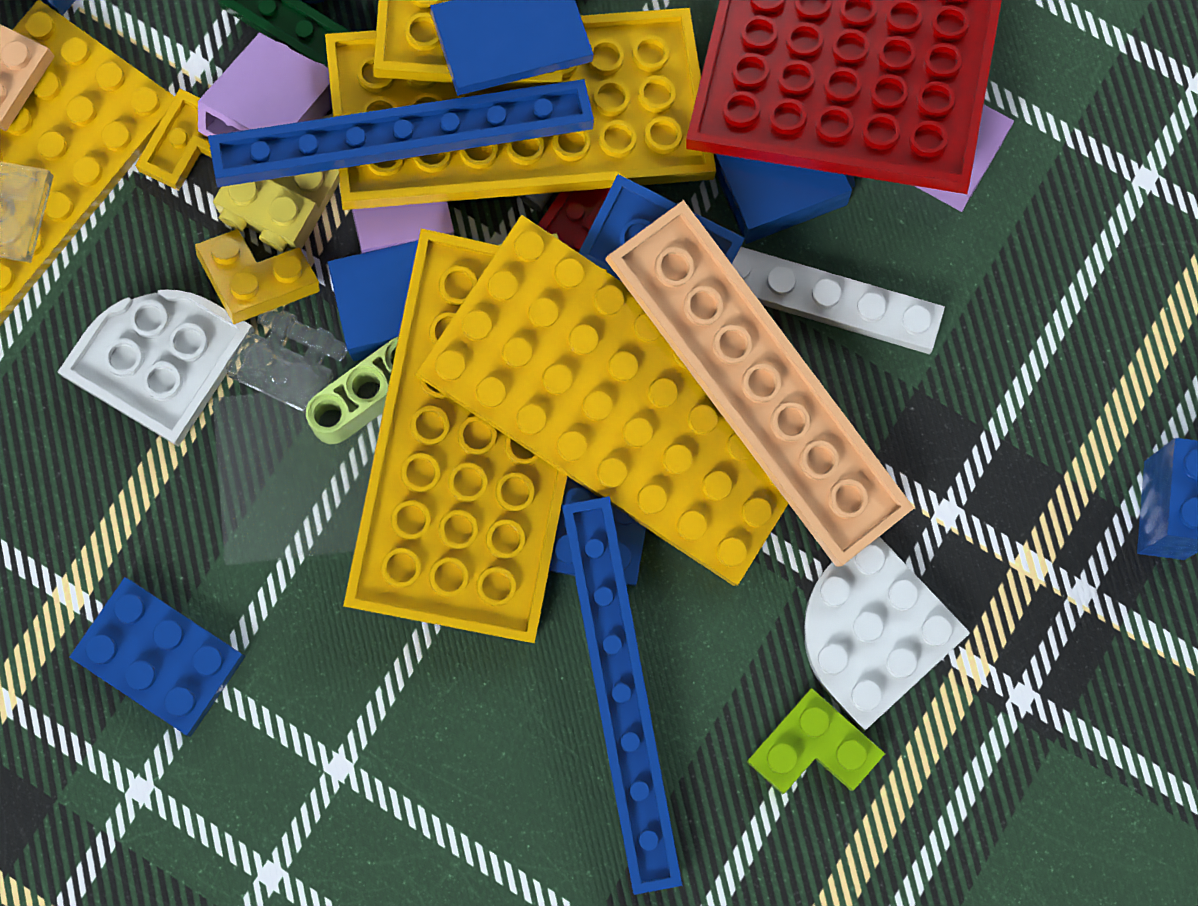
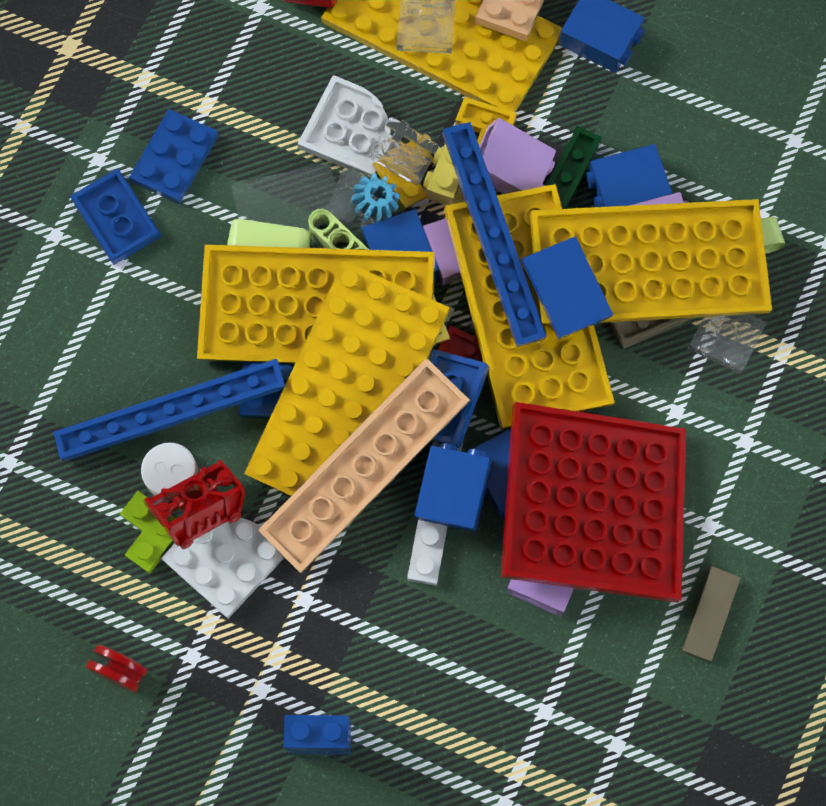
camera: 80 degrees right, 5 degrees down
none -> blue tile [70,168,162,265]
none -> red head [85,645,147,693]
none -> white head [141,443,199,496]
none -> red piece [144,460,245,549]
none -> yellowish green beam [227,219,313,248]
none -> medium azure gear [351,173,400,223]
none -> clear plate [368,116,439,186]
none -> blue brick [415,443,493,533]

